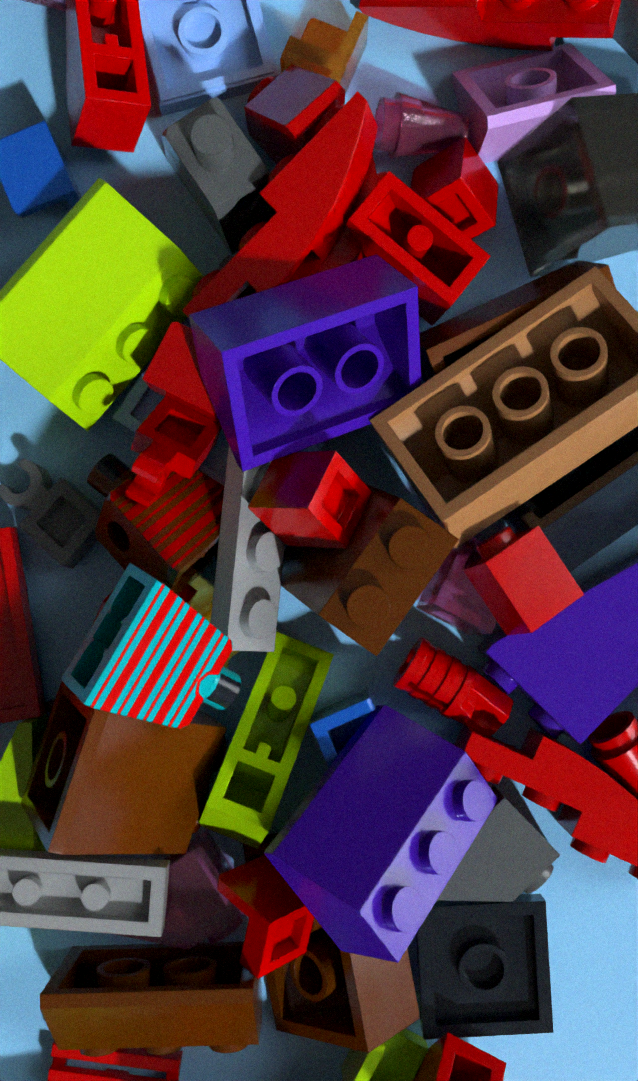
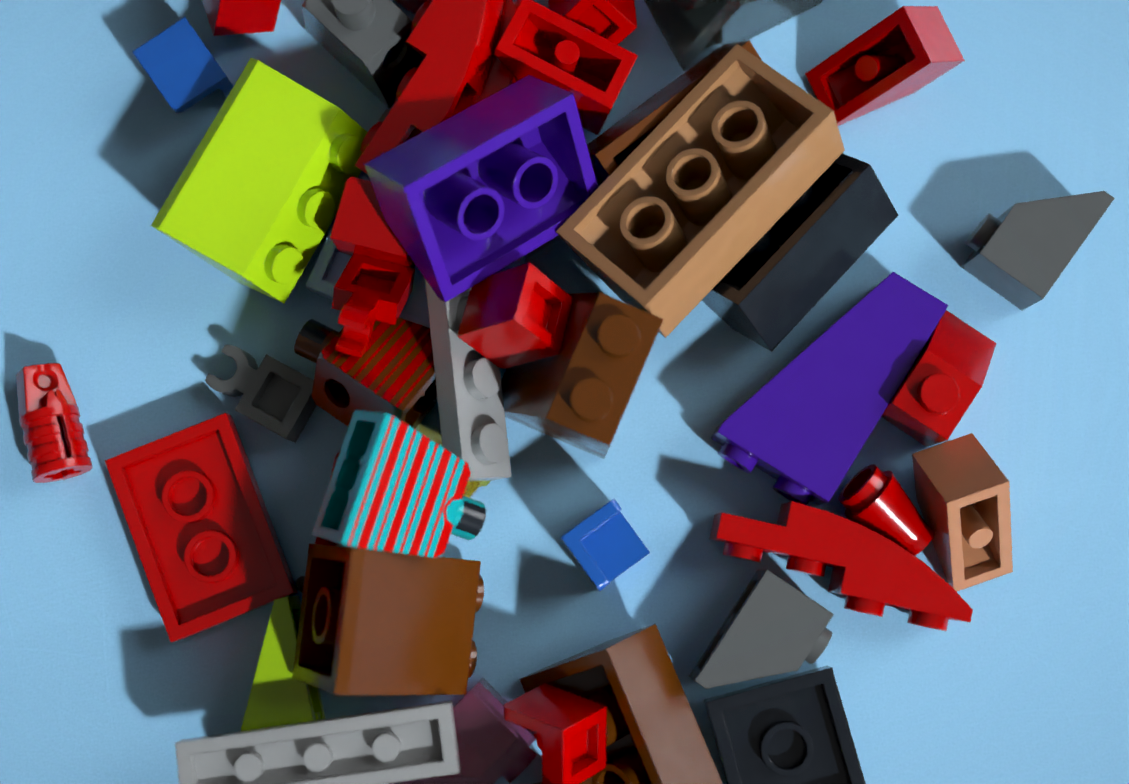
camera: 15 degrees left, 5 degrees down
lime slope [198,631,334,849] -> none
dark purple slope [264,705,499,963] -> none
red hinge [392,637,514,736] -> none
clear pink panel [416,537,497,635] -> none
red brick [463,526,584,635] -> none

